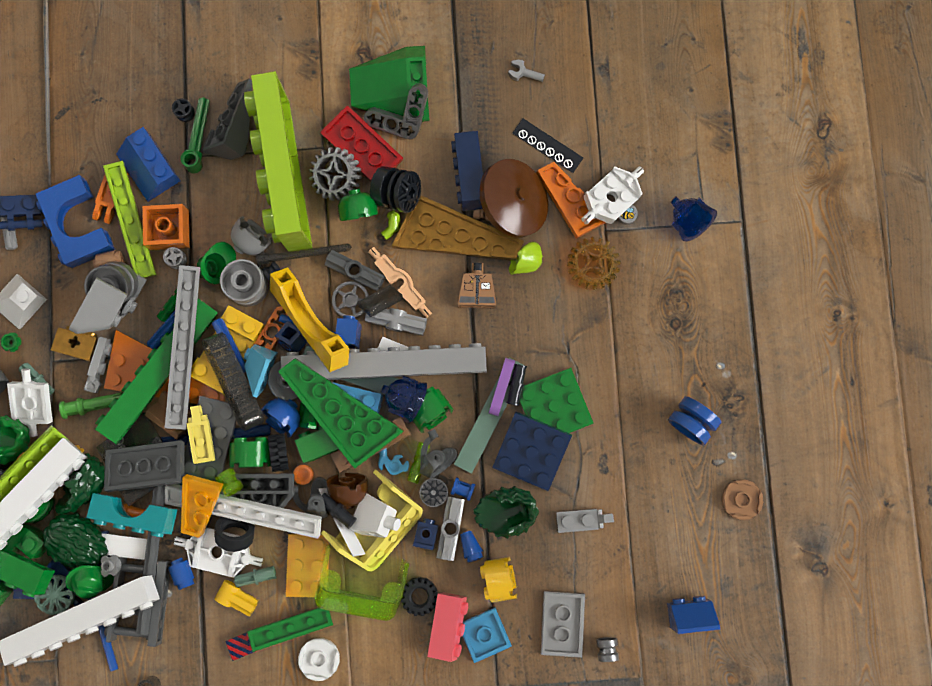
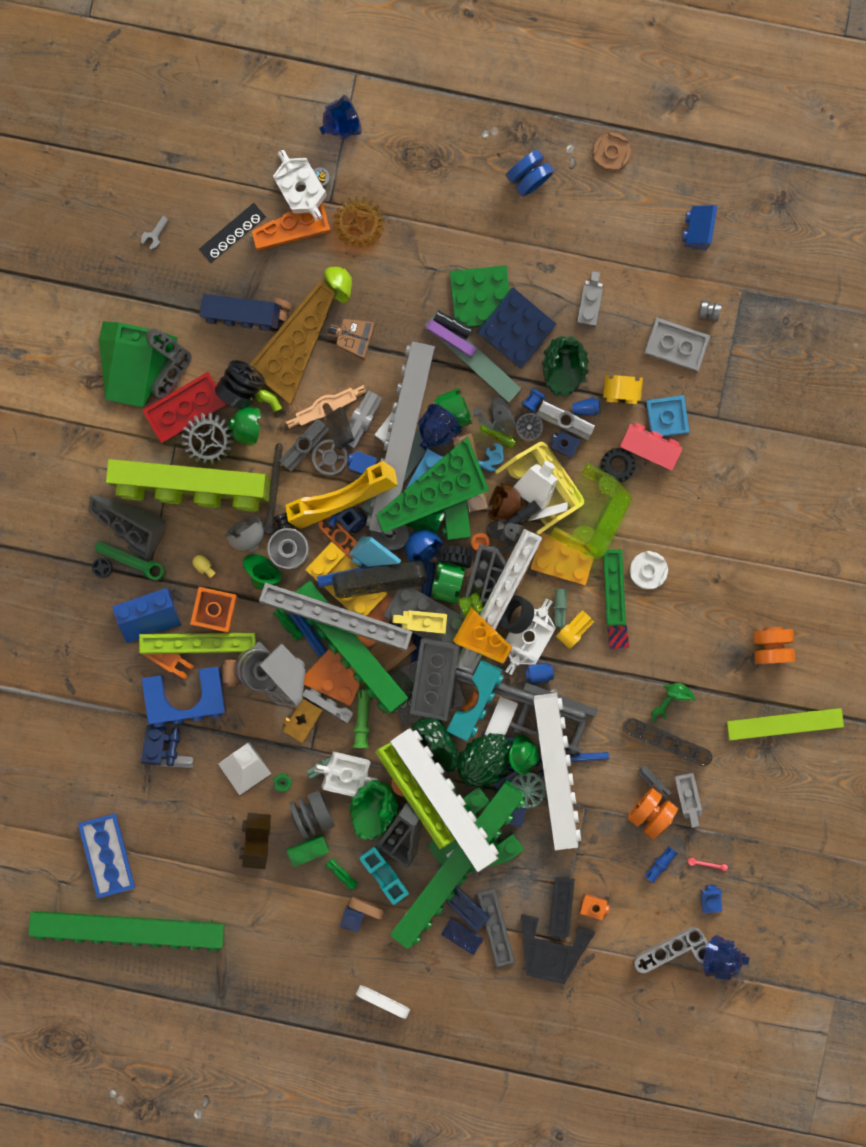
camera: 75 degrees left, 5 degrees up
light grey plate [101,555,121,577] -> none
light grey wheel [163,247,187,269] -> none
reddish brown dish [480,159,548,238] -> none
none -> light yellow cylinder [192,555,216,579]

